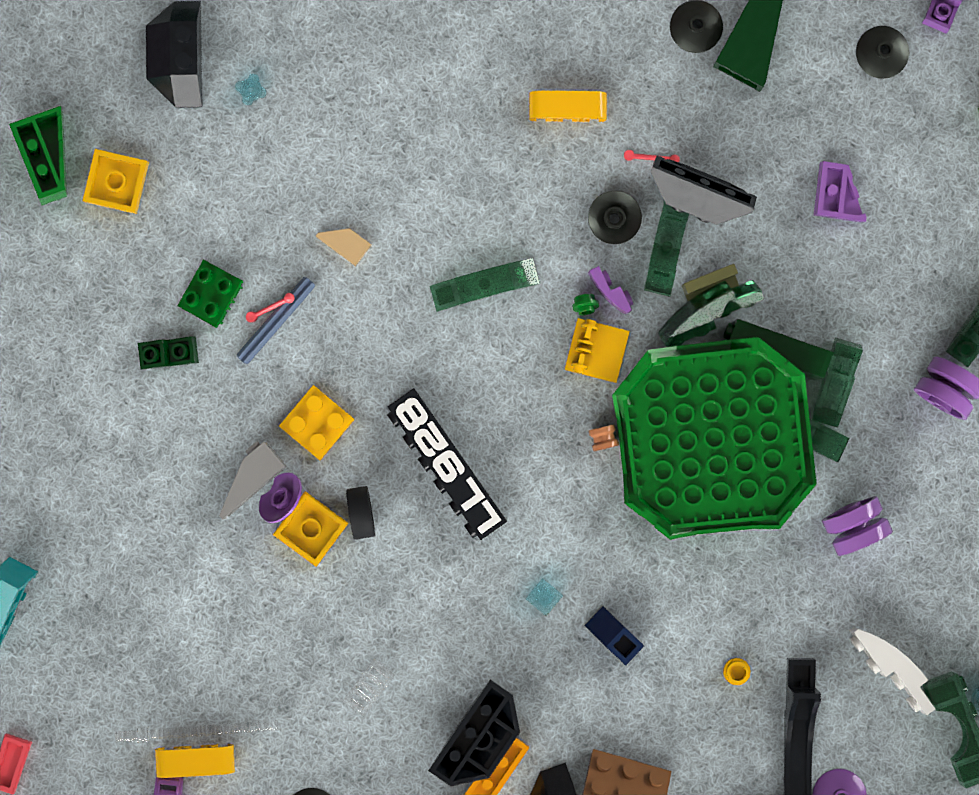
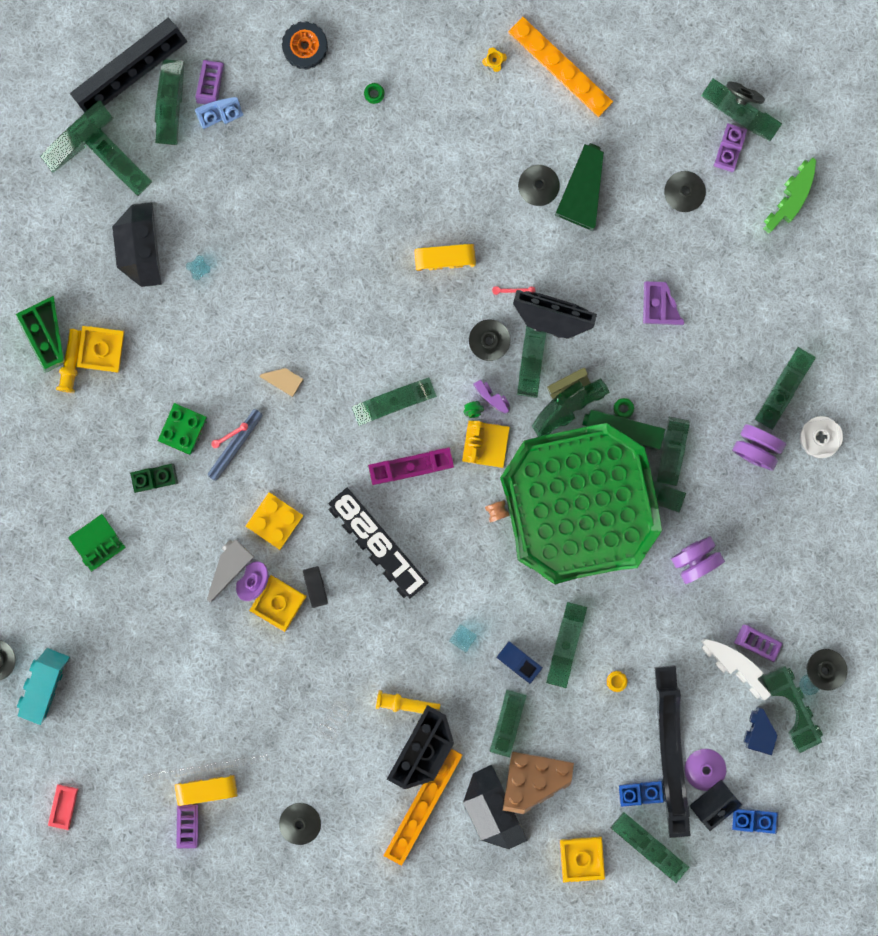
camera: 10 degrees left, 0 degrees up
none -> yellow pin [56,329,81,393]
none -> green hinge [68,514,126,572]
none -> magenta slope [368,447,454,485]
none -> yellow pin [375,690,440,714]
none -> clear green slope [489,689,527,758]
none -> clear green slope [546,602,587,689]
none -> green plate [613,398,634,419]
none -> medium lavender slope [734,625,783,662]
none -> dark blue slope [743,707,778,756]

